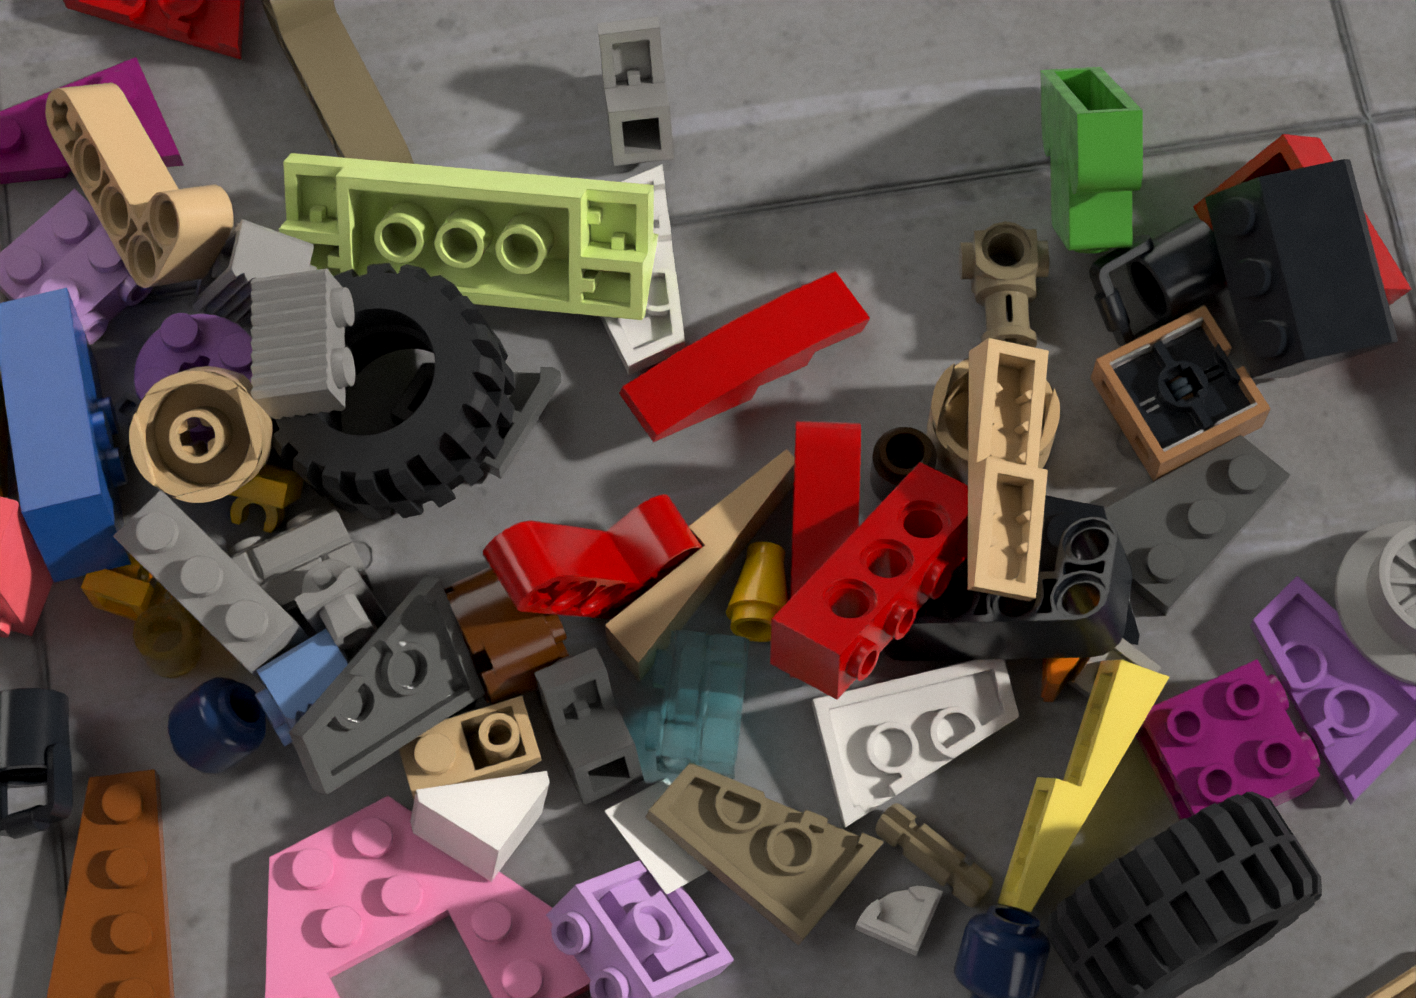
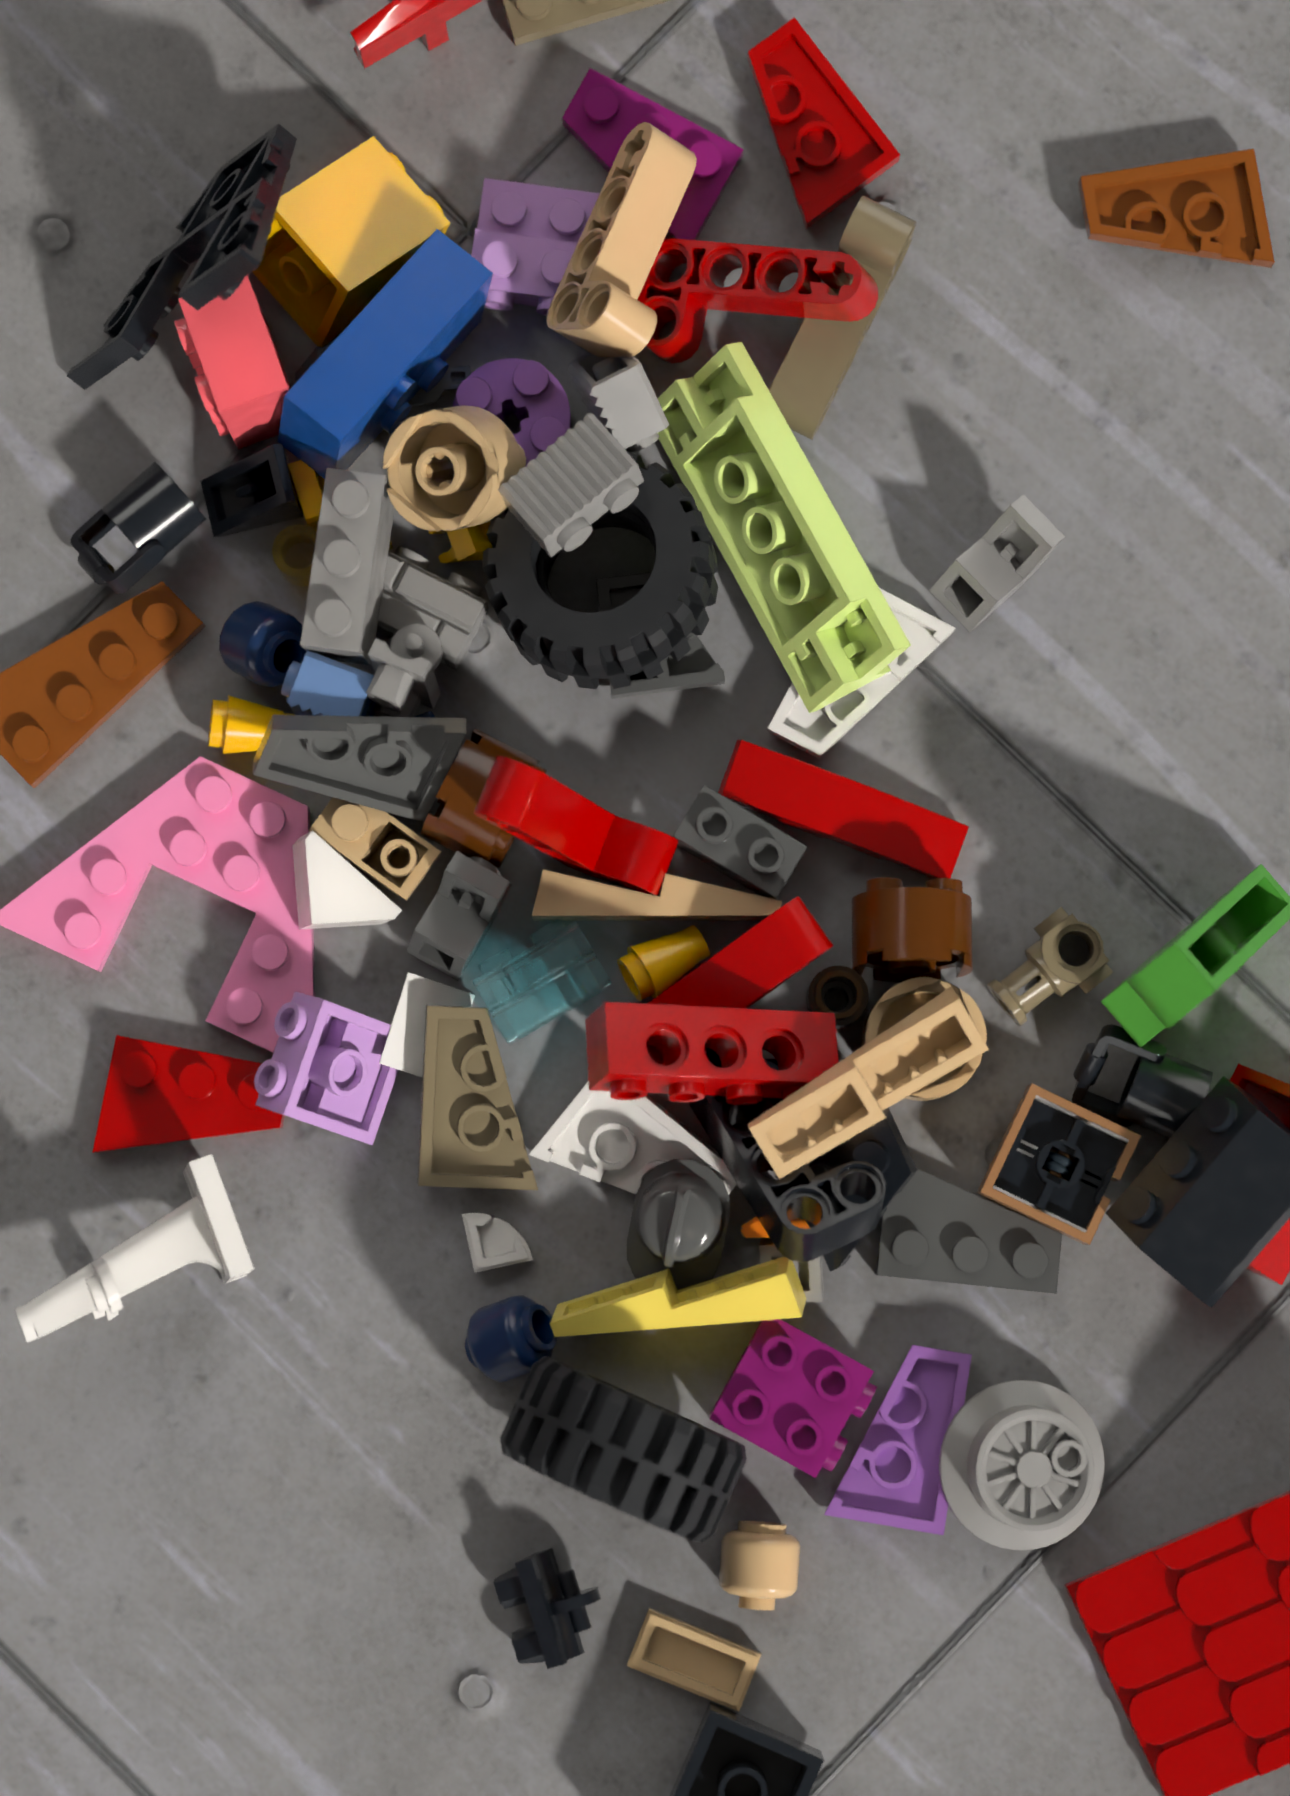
camera: 55 degrees right, 15 degrees up
dark tan axle [875,803,994,908] -> none
none -> black slope [200,444,303,537]
none -> yellow cone [208,695,295,754]
none -> dark grey piece [627,1159,730,1290]
none -> red beam [637,238,878,364]
none -> dark grey brick [673,785,807,900]
none -> tan head [719,1520,800,1610]
none -> reddish brown brick [851,877,973,982]

